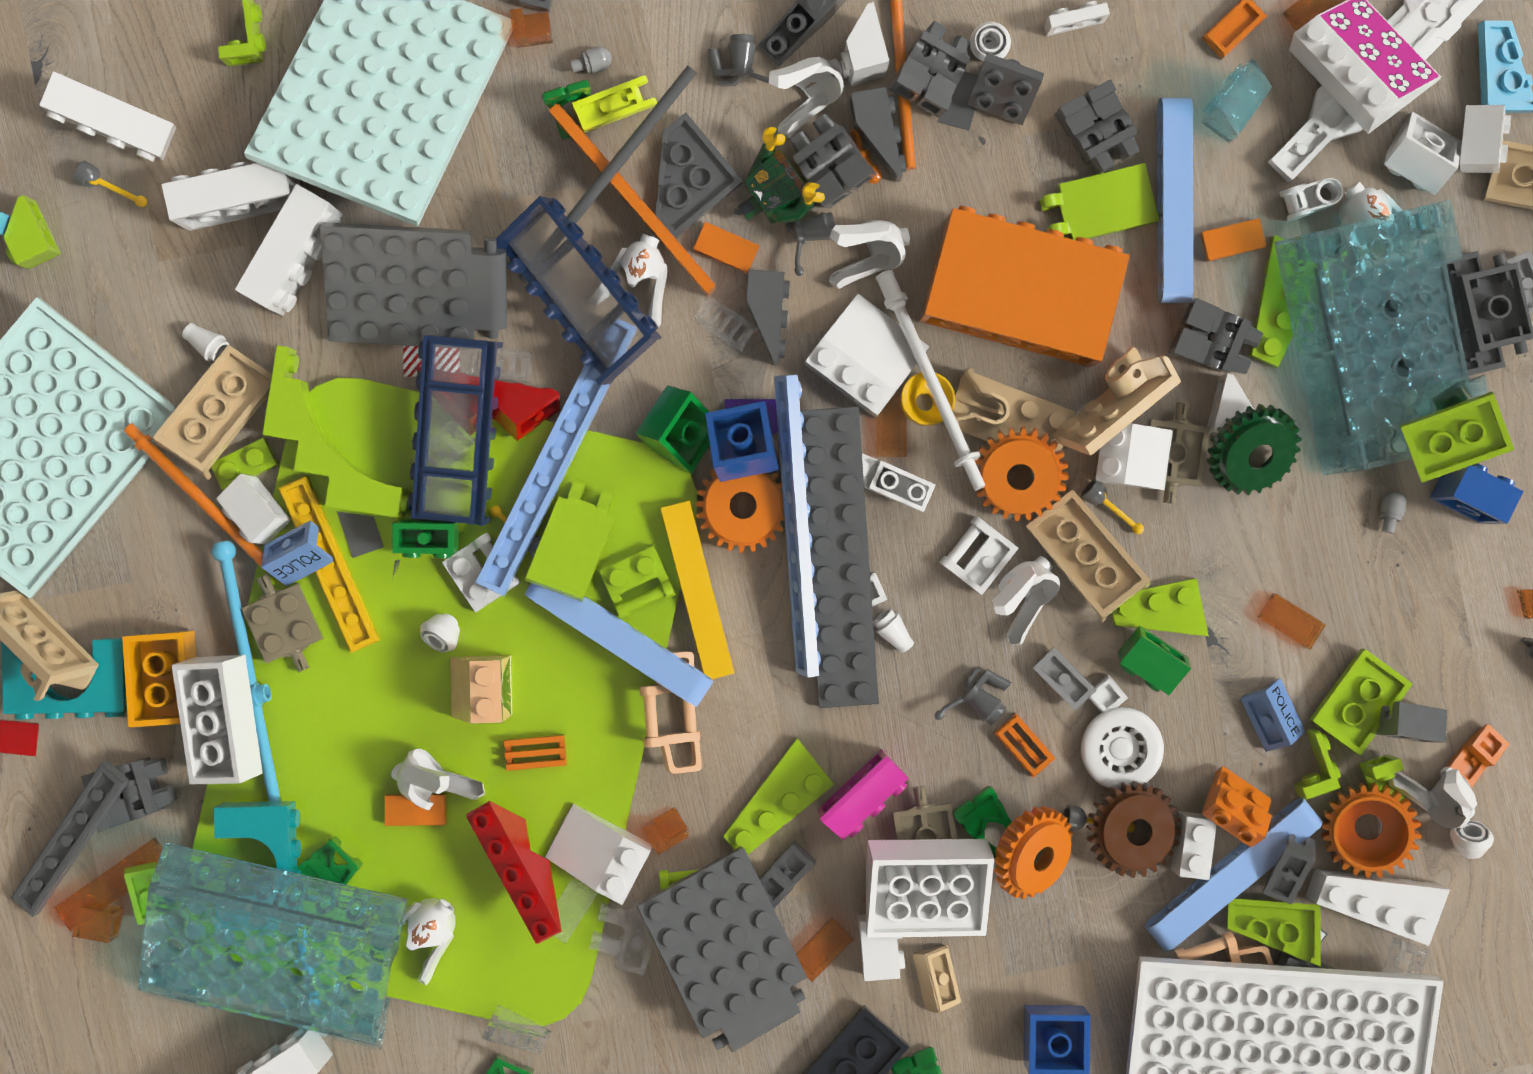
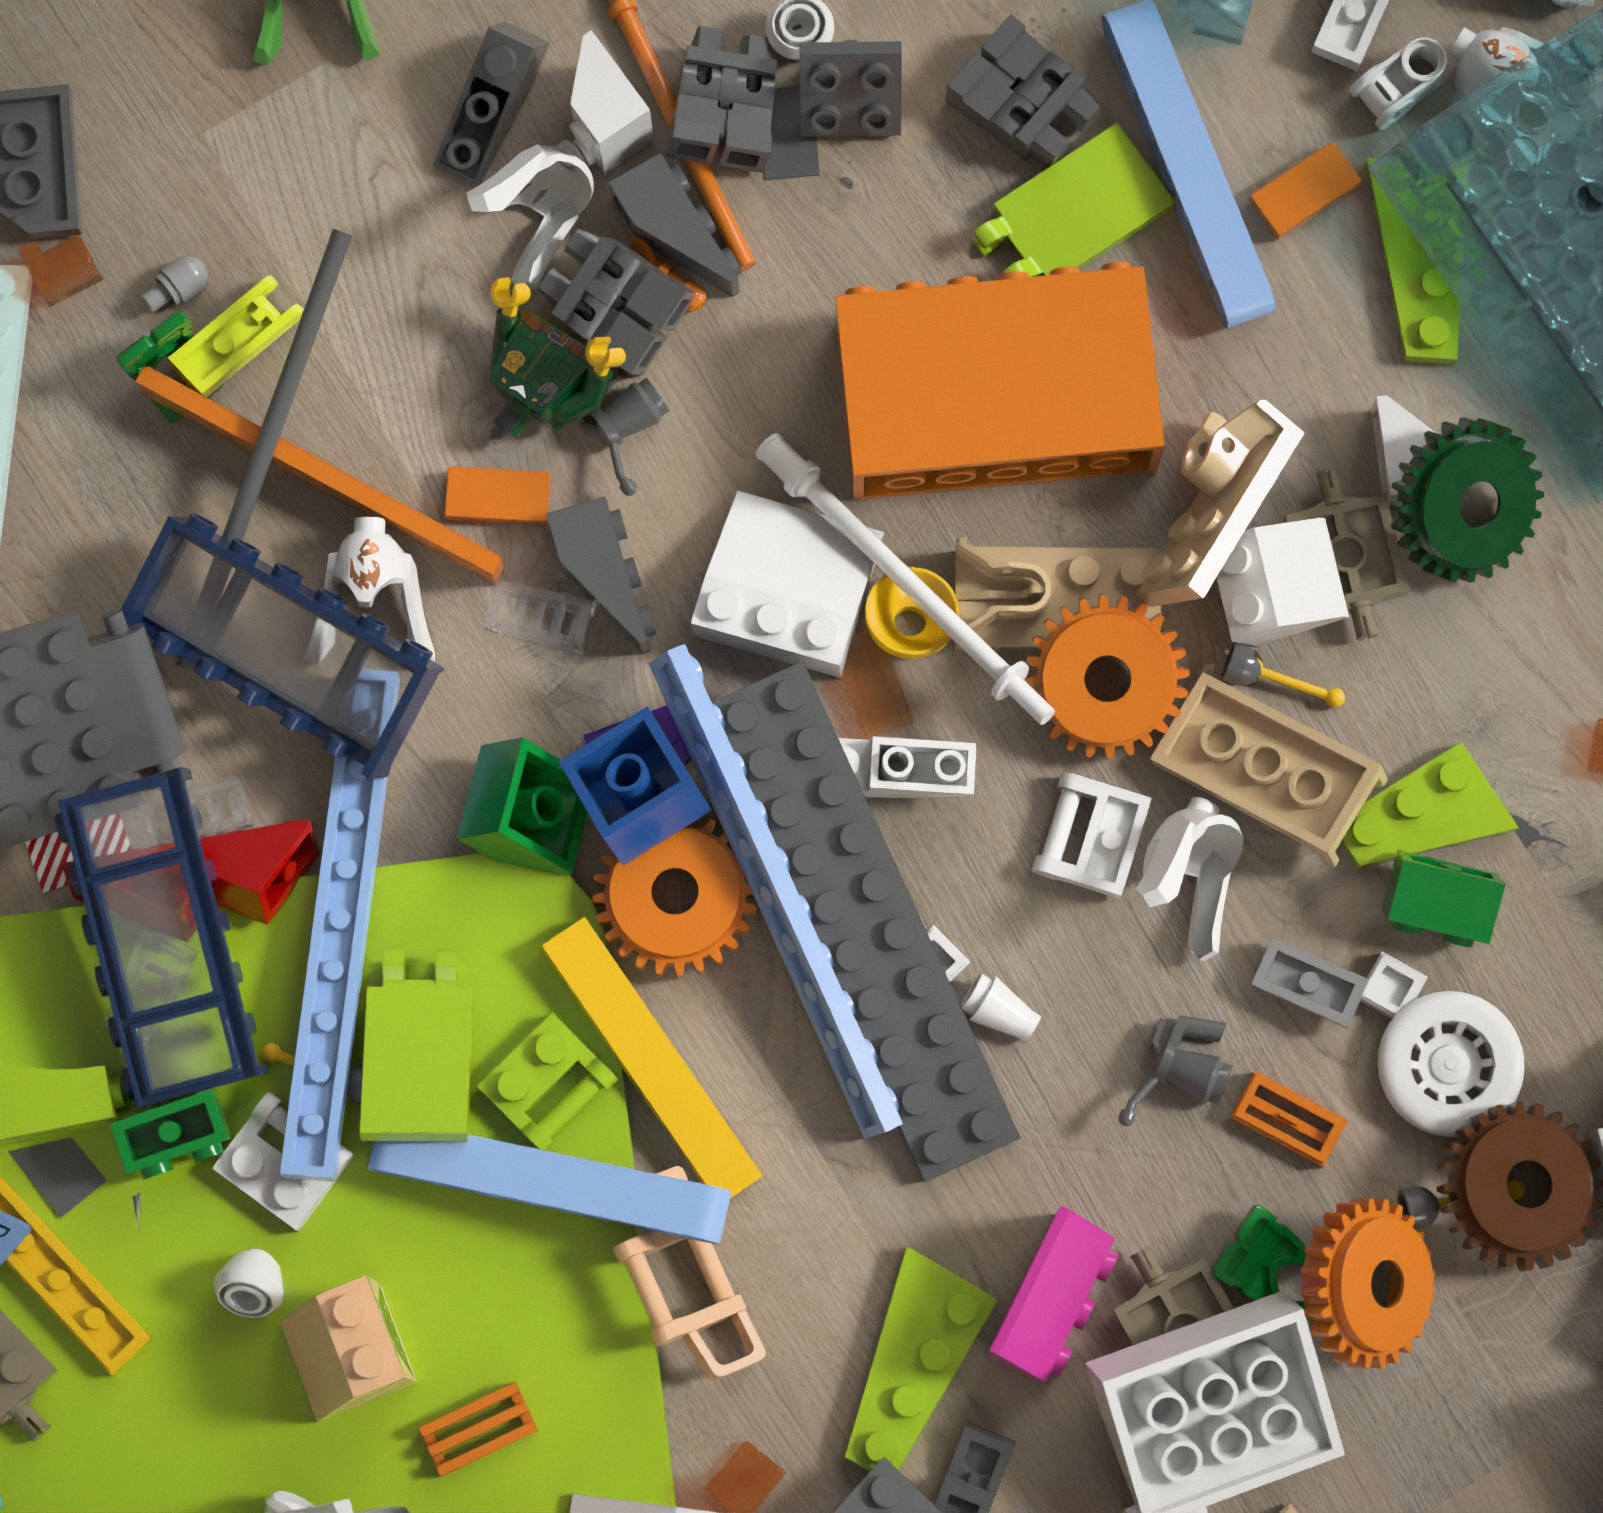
camera: 15 degrees left, 10 degrees down
dark grey plate [655,112,743,239] -> none
dark grey piece [707,34,769,87] -> none
white piece [829,220,910,289] -> none
dark grey hips [1168,298,1263,374] -> none

